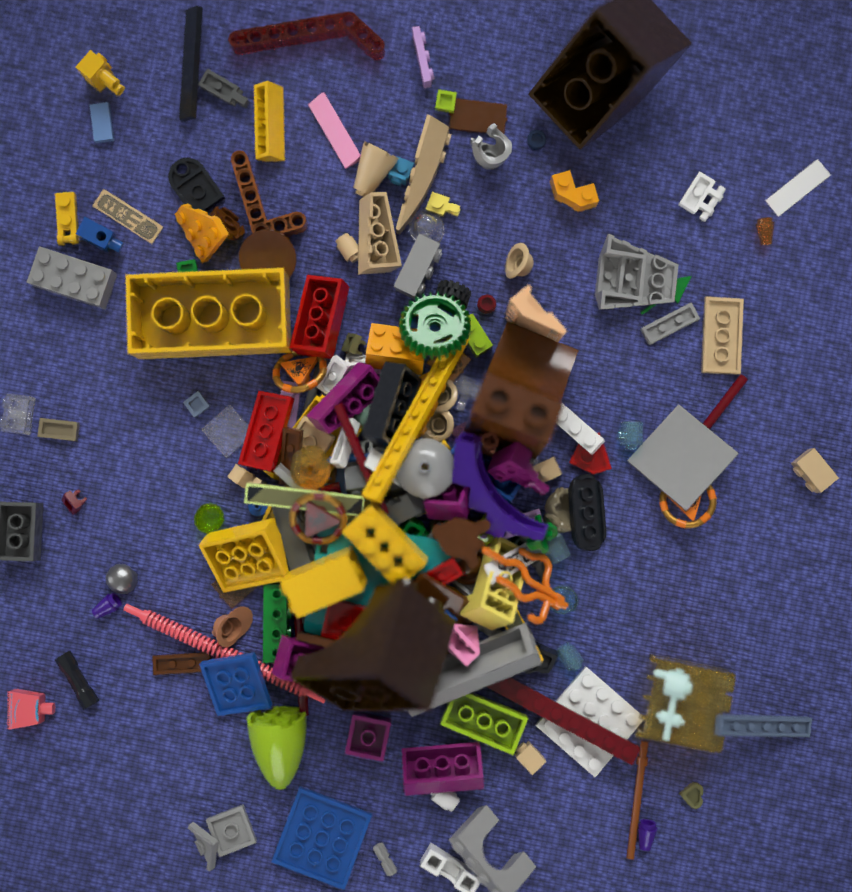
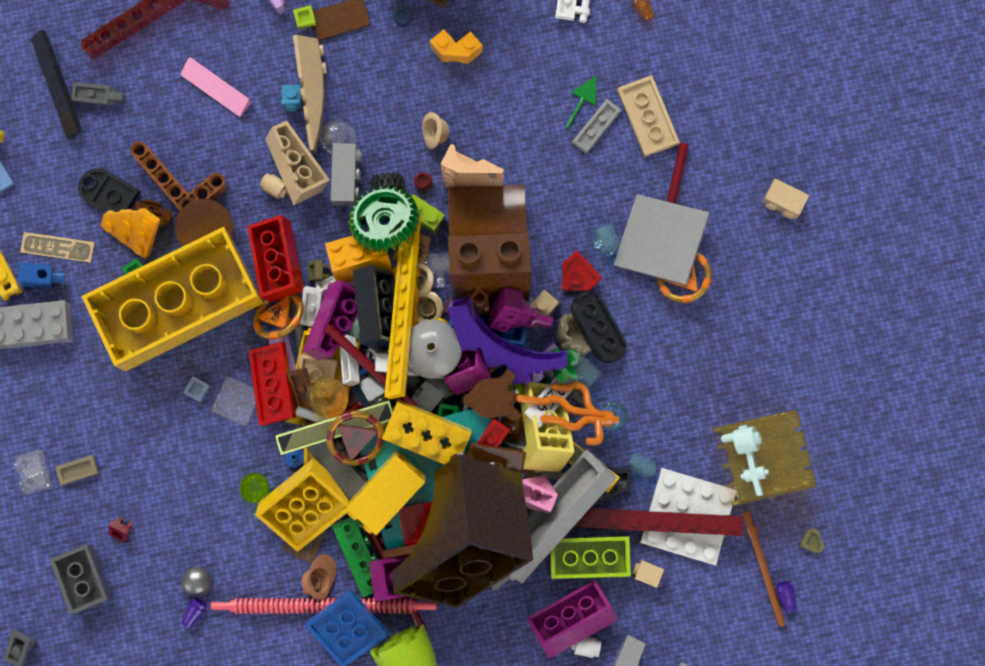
camera: 25 degrees left, 5 degrees down
reddish brown tile [152,652,212,675] -> none
tan leg [227,464,267,488] -> none
yellow brick [254,81,285,162] -> none
magenta brick [345,711,392,762] -> none
tan cone [353,141,399,197] -> none
light yellow plate [426,192,461,217] -> none
light grey piece [470,123,512,170] -> none
white plate [556,403,605,455] -> none
light grey wedge [595,234,679,310] -> none
sand blue tile [714,714,812,737] -> none

